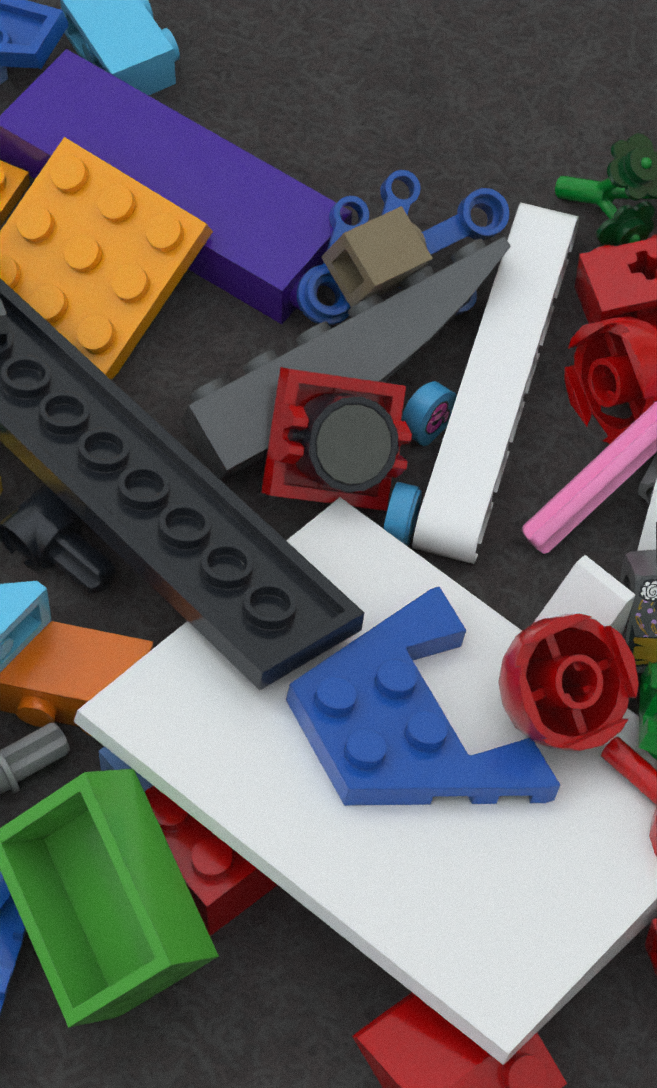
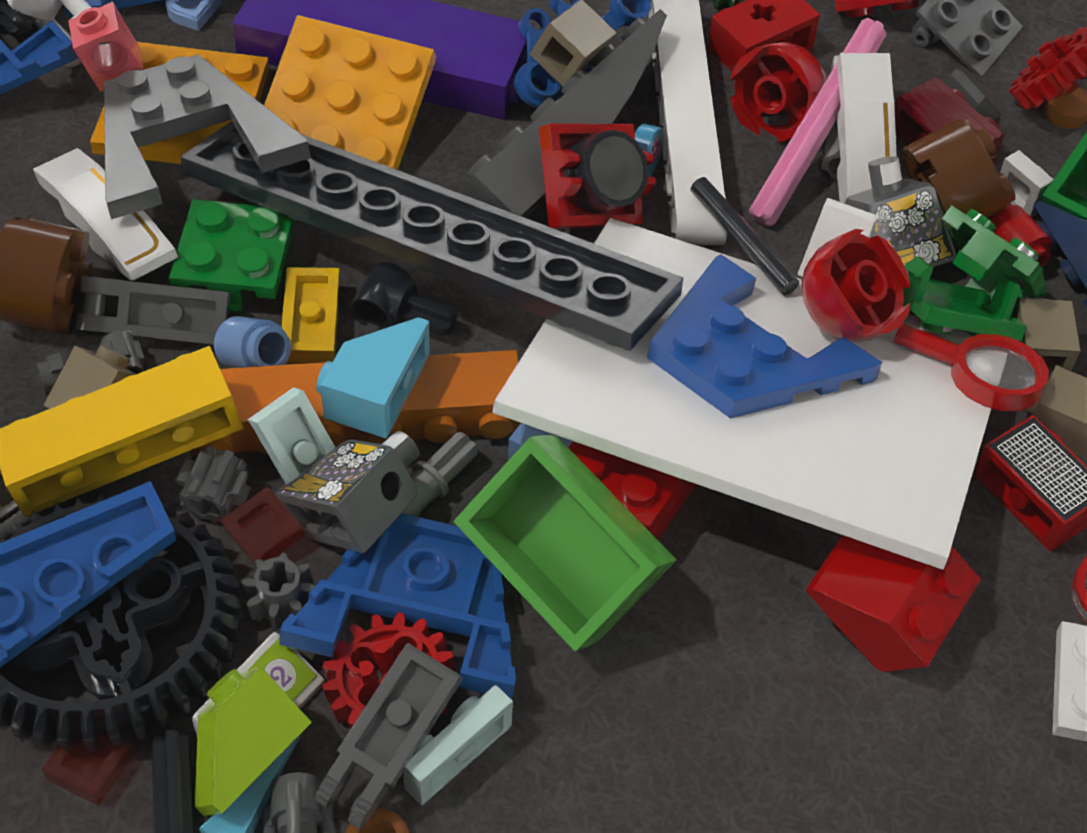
camera: 20 degrees left, 5 degrees down
dark azure tile [384,482,422,546] -> none
none -> black bar [690,177,799,295]

